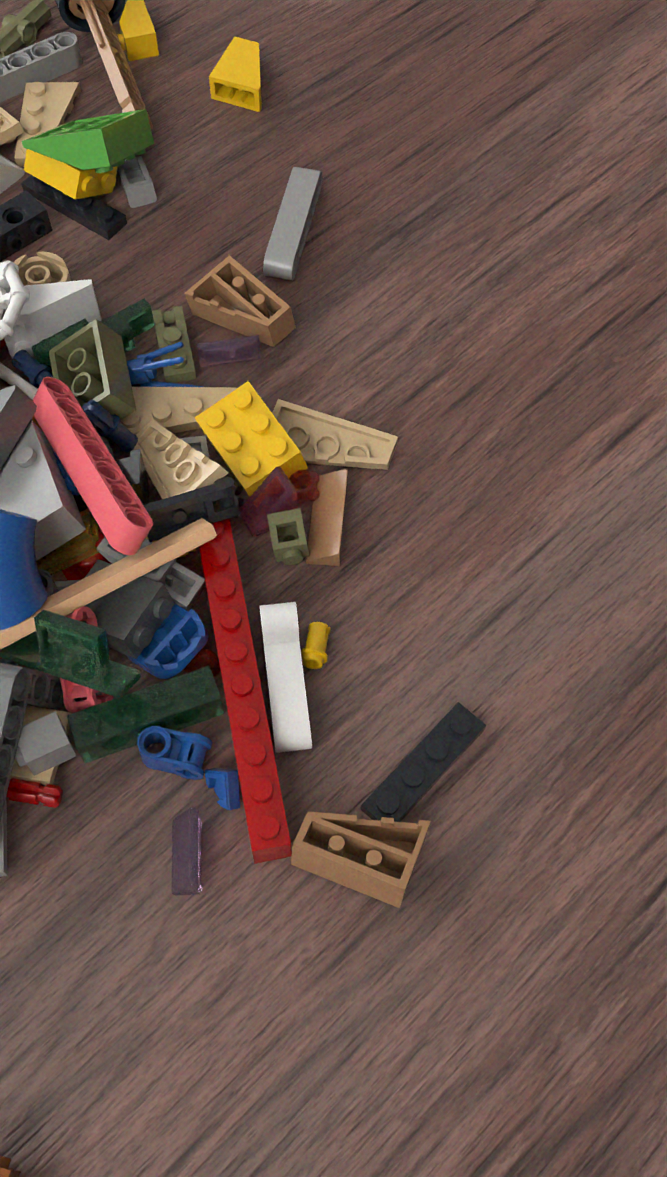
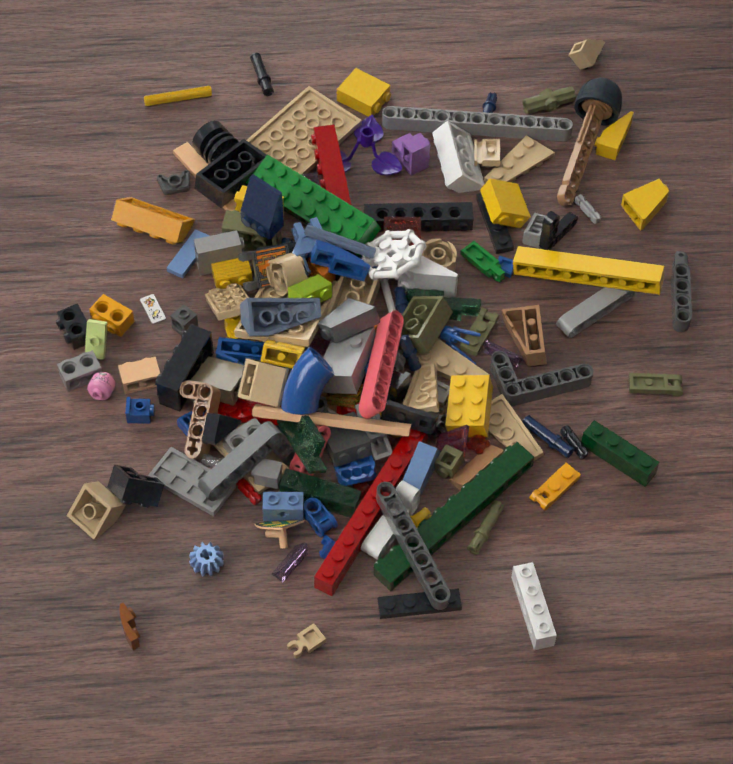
camera: 40 degrees right, 5 degrees down
bright green slope [22,109,154,173] -> none
medium nougat wedge [291,812,431,908] -> none
none -> light blue gear [189,541,224,577]
none -> light nougat shield [254,520,304,548]
none -> medium blue brick [262,492,304,521]
none -> tan plate [287,623,326,658]
none -> dark green brick [373,442,534,591]
none -> dark grey beam [376,482,450,610]
none -> medium blue slope [403,441,441,495]
none -> green hinge [460,241,505,283]
none -> olive pin [467,500,505,555]
none -> dark grey beam [490,351,594,406]
none -> blue tile [498,256,513,278]
none -> white brick [511,562,557,650]
none -> yellow brick [513,246,664,295]
none -> dark blue pin [522,415,574,458]
none -> light orange plate [529,463,581,511]
none -> black beam [539,211,578,250]
none -> black axle [560,425,589,459]
none -> light grey axle [574,194,602,224]
none -> dark green brick [581,420,659,487]
none -> olive plate [628,373,683,397]
none -> dark grey piece [671,251,692,332]

